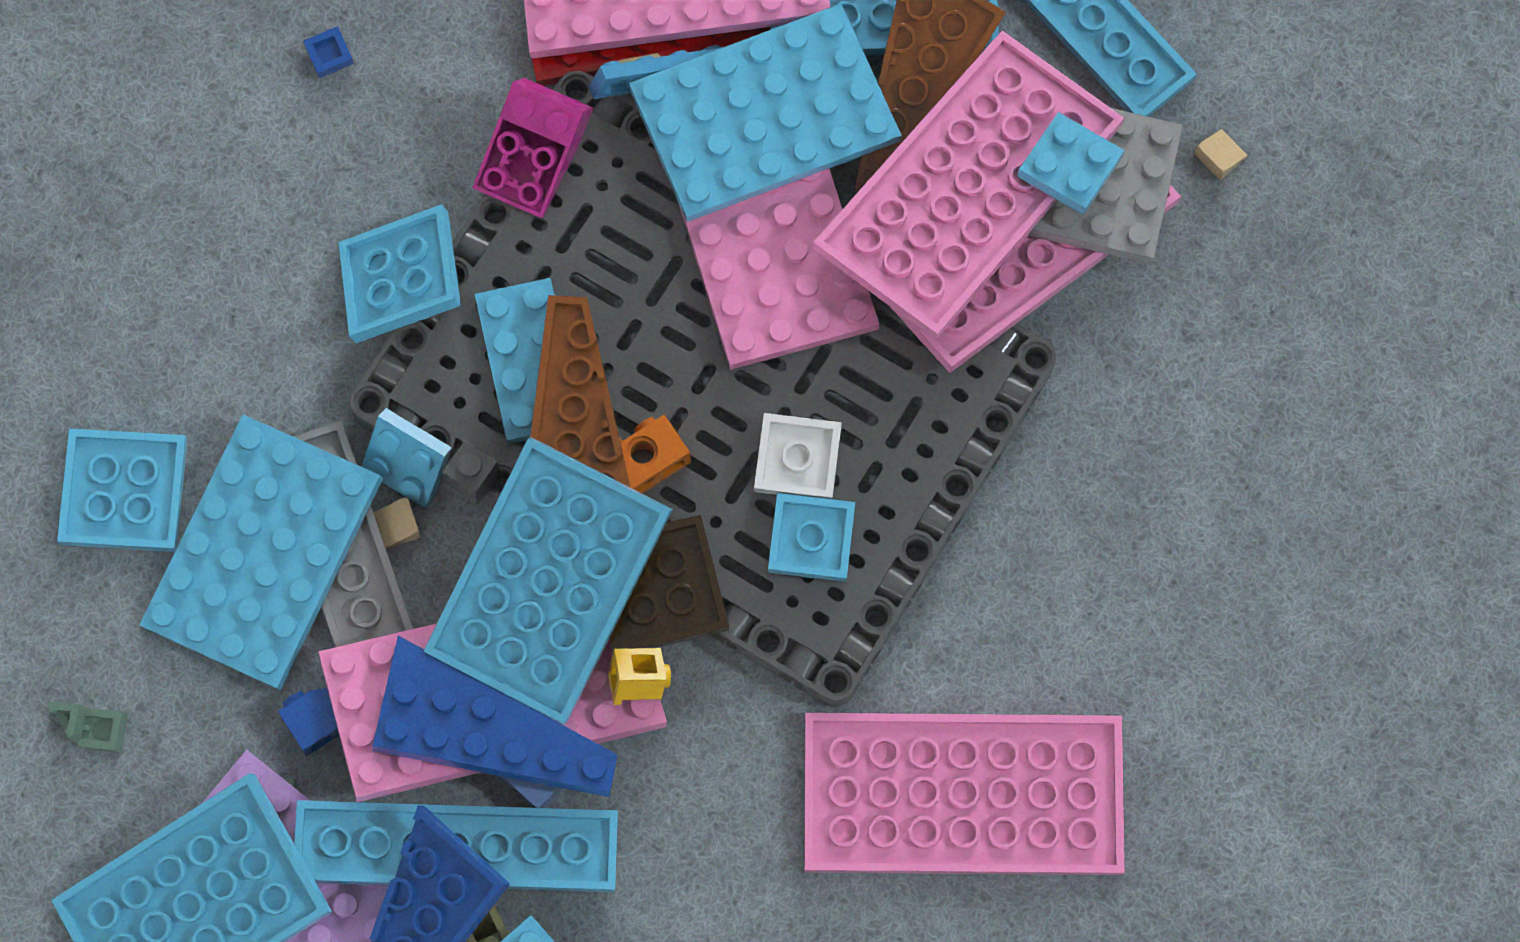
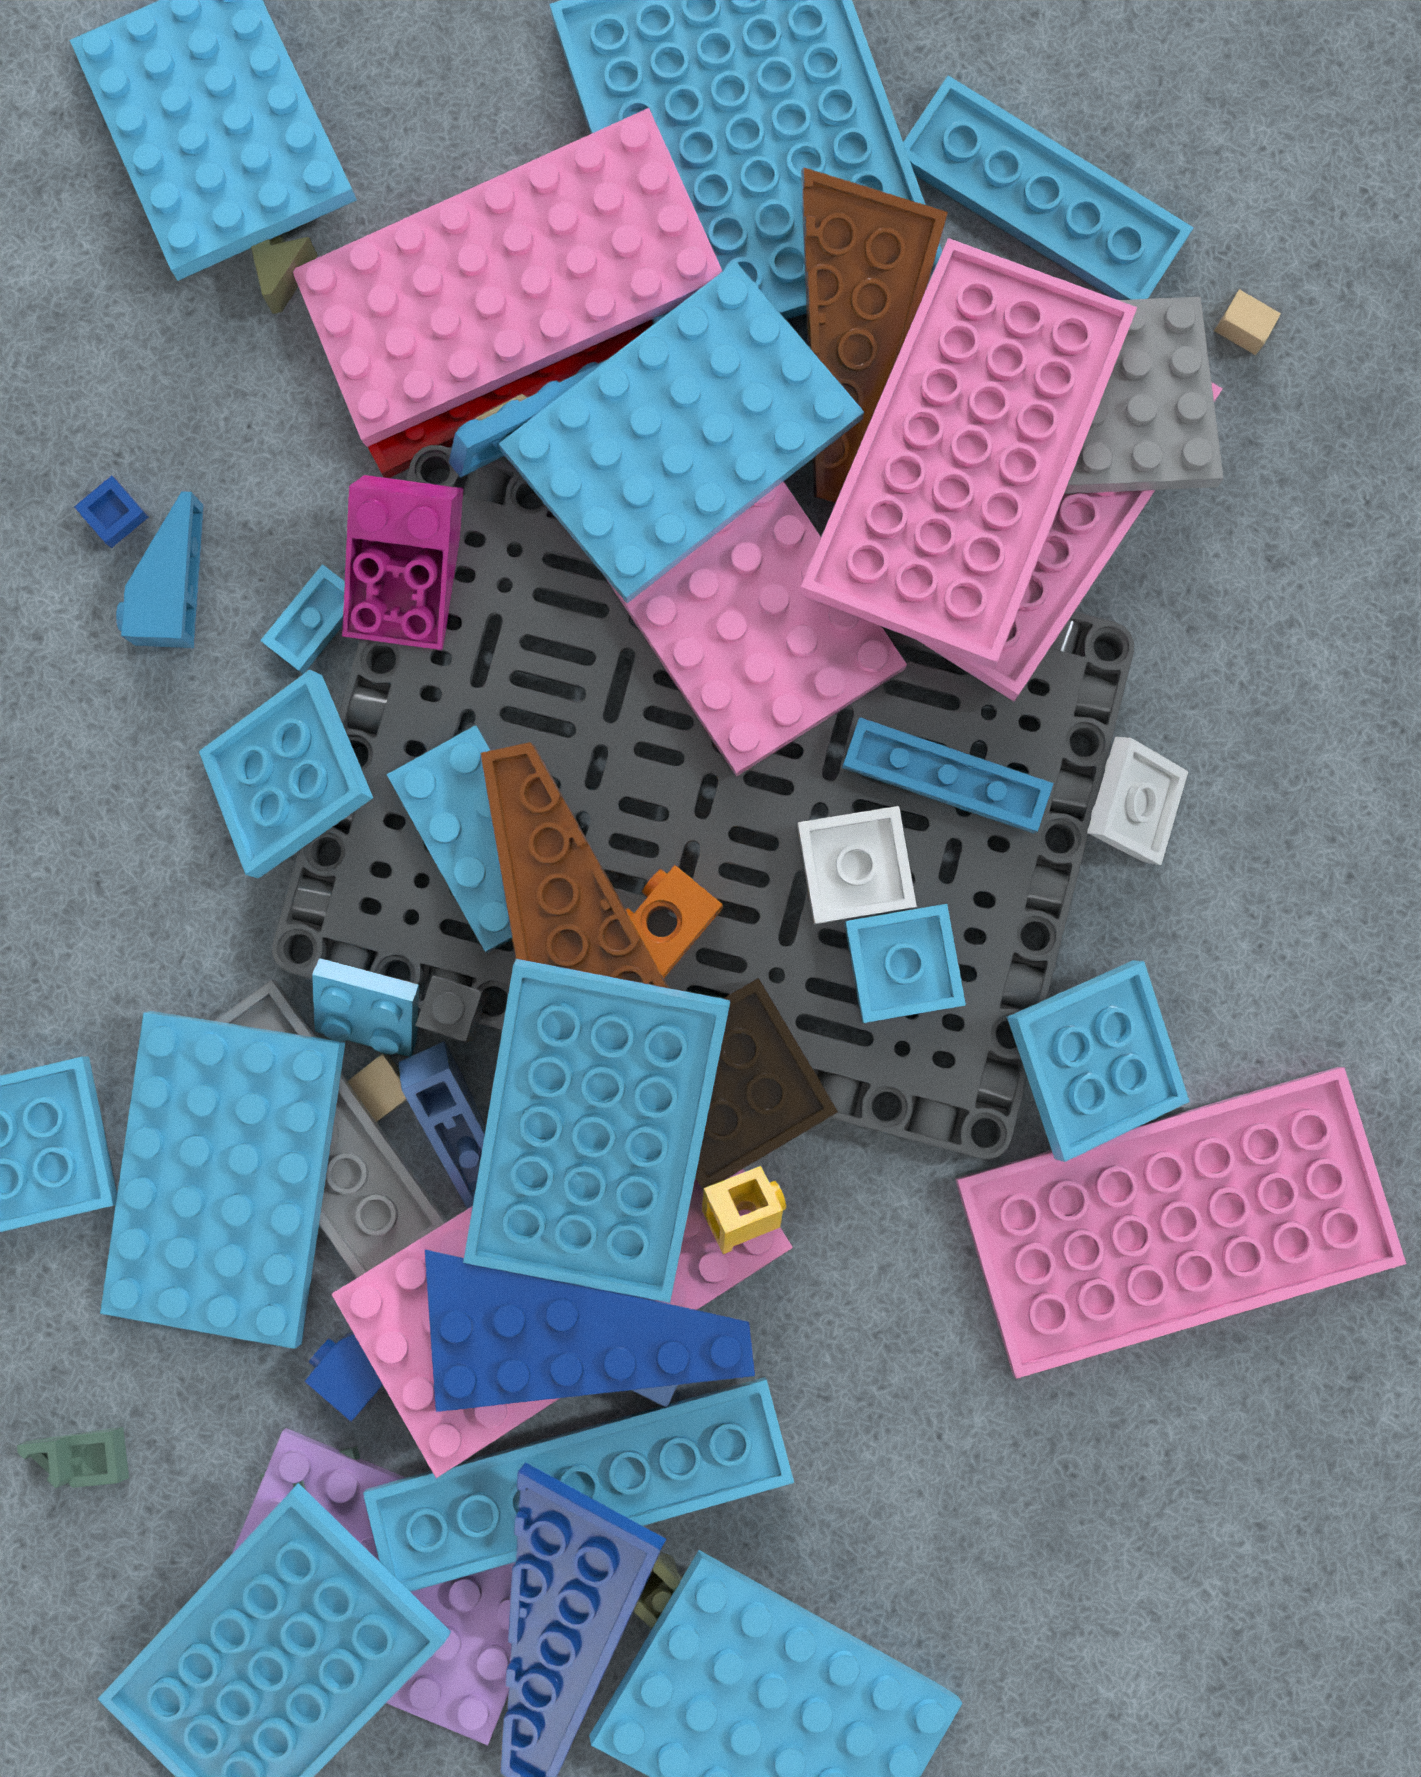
camera: 15 degrees left, 10 degrees up
medium azure plate [1017,112,1125,215] -> none
none -> dark azure slope [116,491,204,648]
none -> medium azure plate [260,564,345,674]
none -> medium blue slope [398,1041,486,1209]
none -> dark azure plate [842,717,1054,834]
none -> medium azure plate [1007,960,1190,1162]
none -> white plate [1087,737,1188,865]

